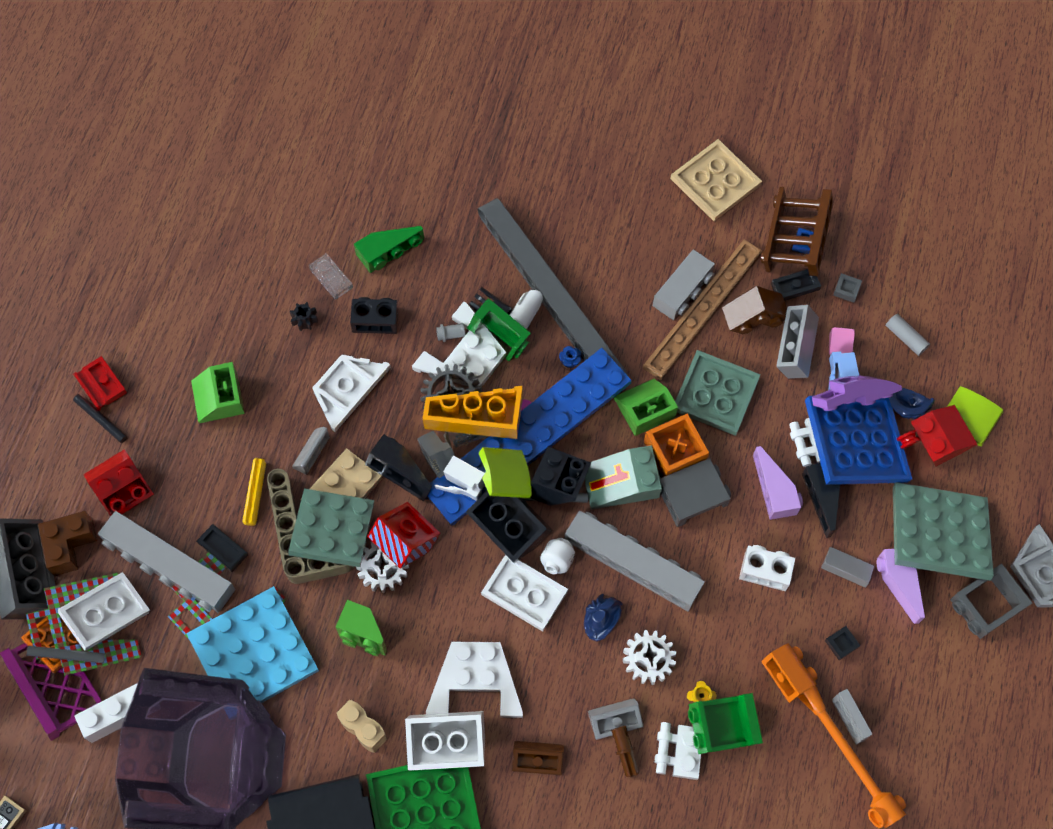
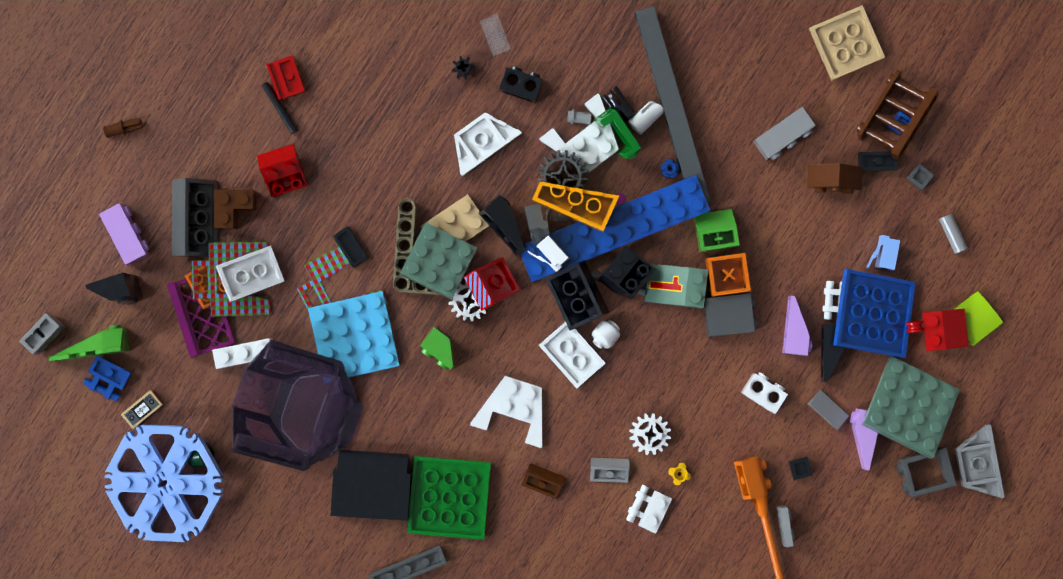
camera: 25 degrees right, 20 degrees up
dark grey bar [26,646,105,663] -> none
light grey brick [98,511,236,613] -> none
bright green slope [191,362,245,423] -> none
yellow axle [243,458,266,526] -> none
light grey slope [292,427,330,475] -> none
tan brick [337,700,387,753] -> none
green slope [354,226,424,273] -> none
white slope [405,711,485,770] -> none
lime slope [478,447,532,498] -> none
light grey brick [564,510,705,612] -> none
dark blue hat [584,594,623,642] -> none
reddish brown axle [611,725,639,777] -> none
medium nougat tile [643,239,762,381] -> none
sand green plate [675,350,761,436] -> none
green panel [688,693,763,754] -> none
light grey brick [776,305,819,379] -> none
medium lavender slope [812,375,902,411] -> none
bright pink slope [829,327,855,354] -> none
dark blue hat [889,388,935,420] -> none

